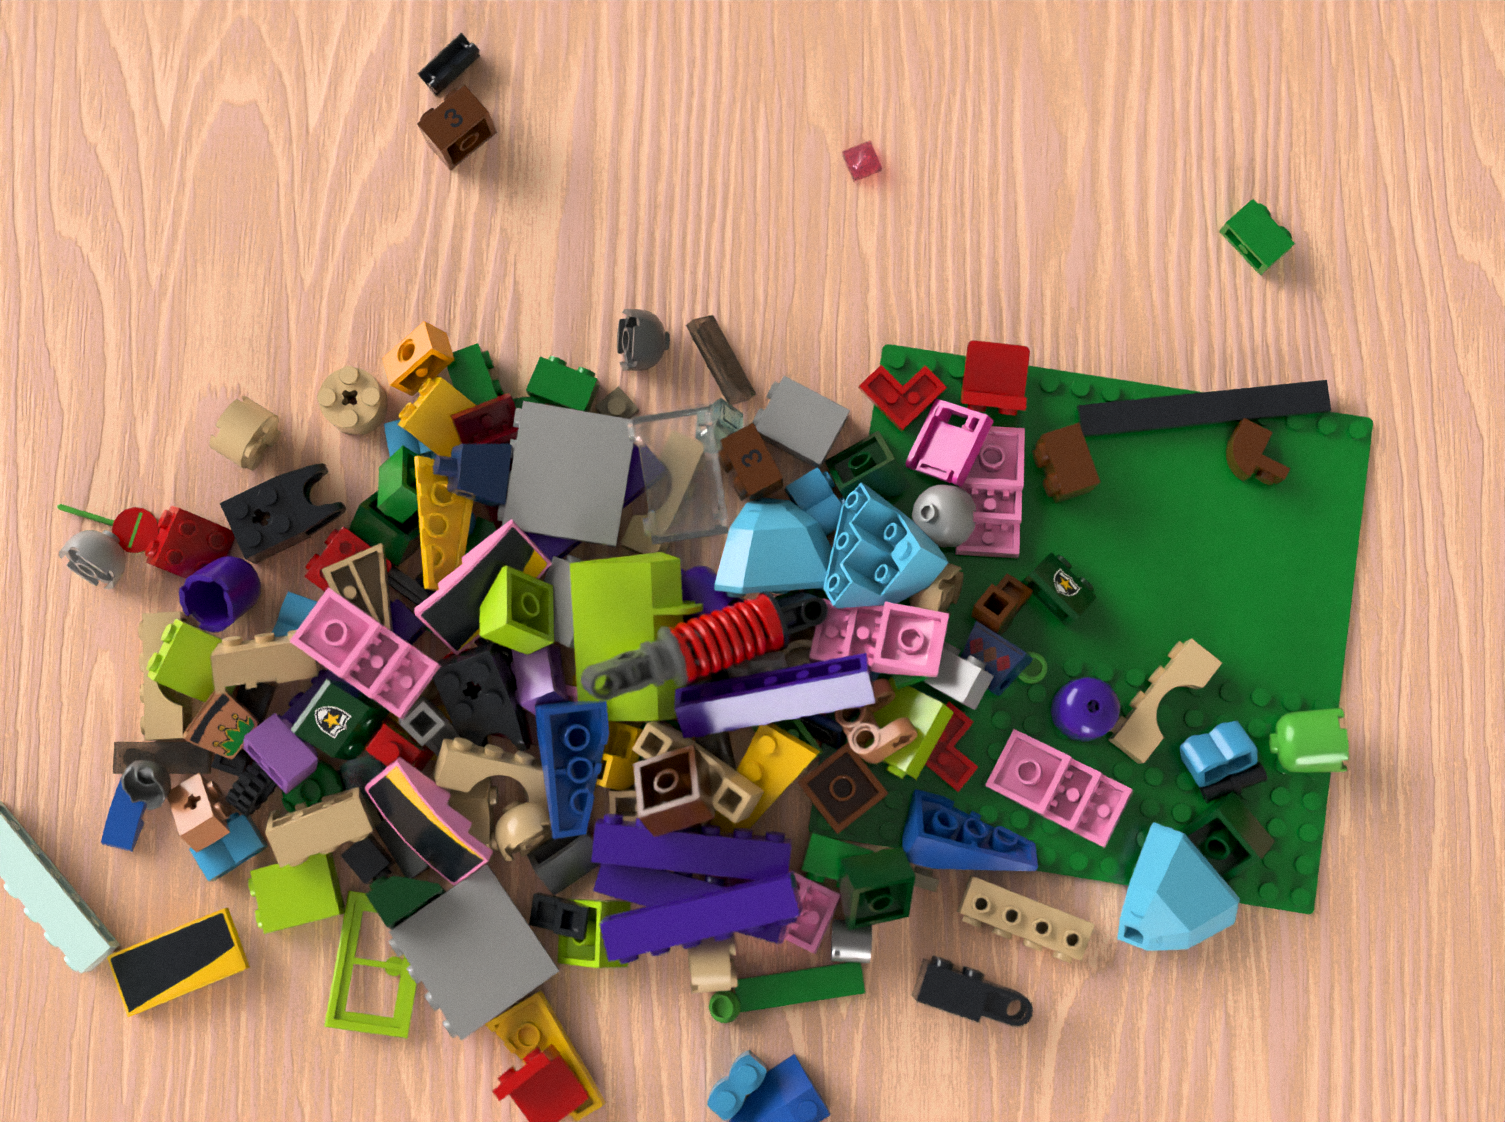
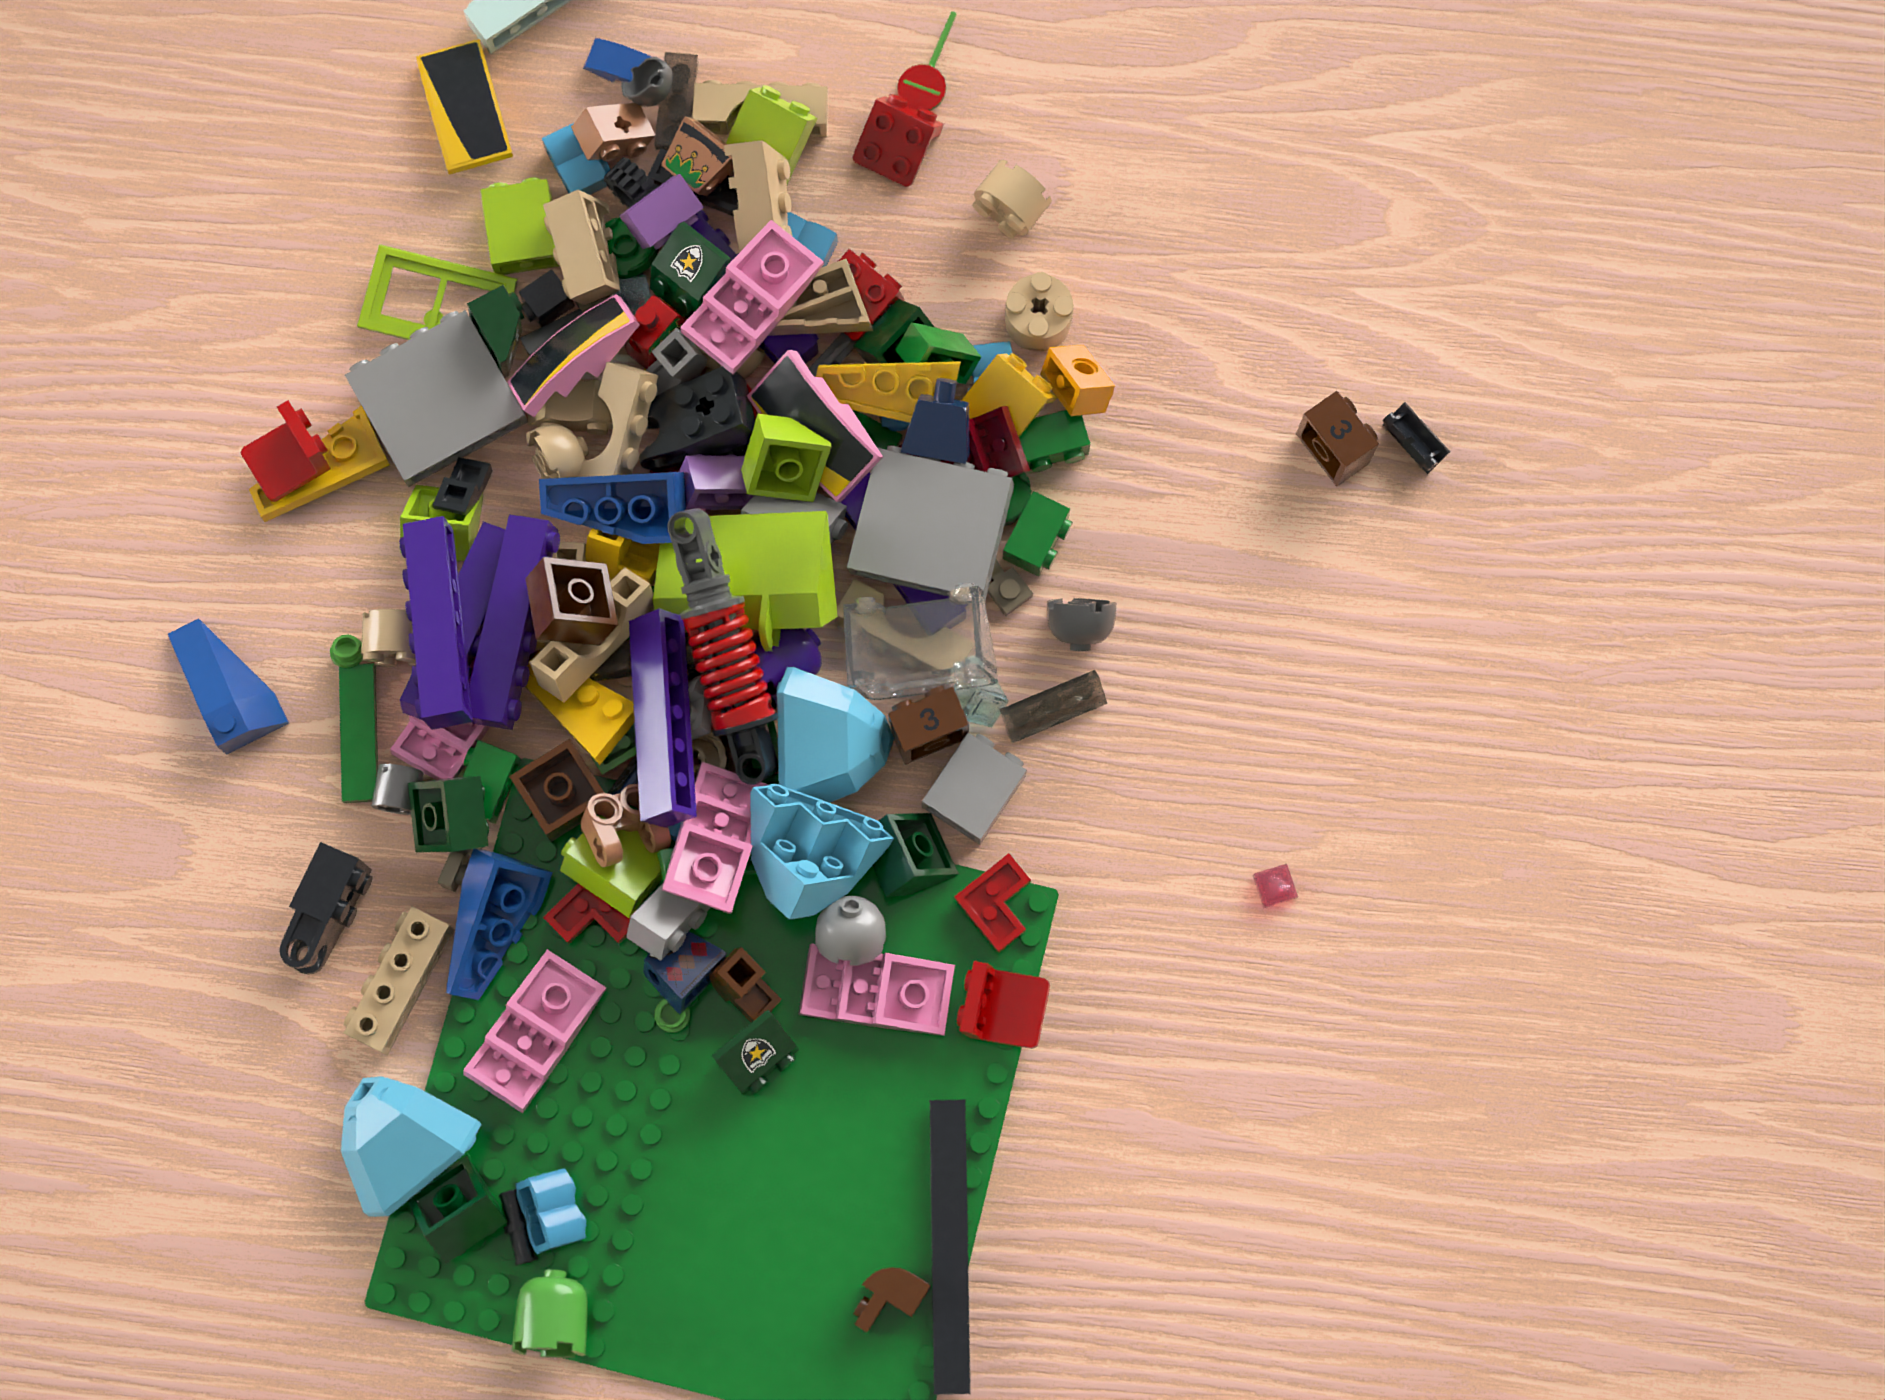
camera: 90 degrees right, 5 degrees down
light grey cylinder [59,530,126,590] -> none
dark purple cylinder [179,556,261,632] -> none
black brick [220,463,346,564] -> none
dark grey brick [527,829,601,896] -> none
dark azure brick [707,1050,767,1121] -> none
dark azure brick [785,467,845,537] -> none
container [906,398,994,487] -> none
tan cylinder [909,563,964,619] -> none
reddish brown brick [1032,423,1100,504] -> none
dark purple cylinder [1051,677,1120,742] -> none
tan arch [1108,639,1222,764] -> none
green brick [1219,199,1295,276] -> none

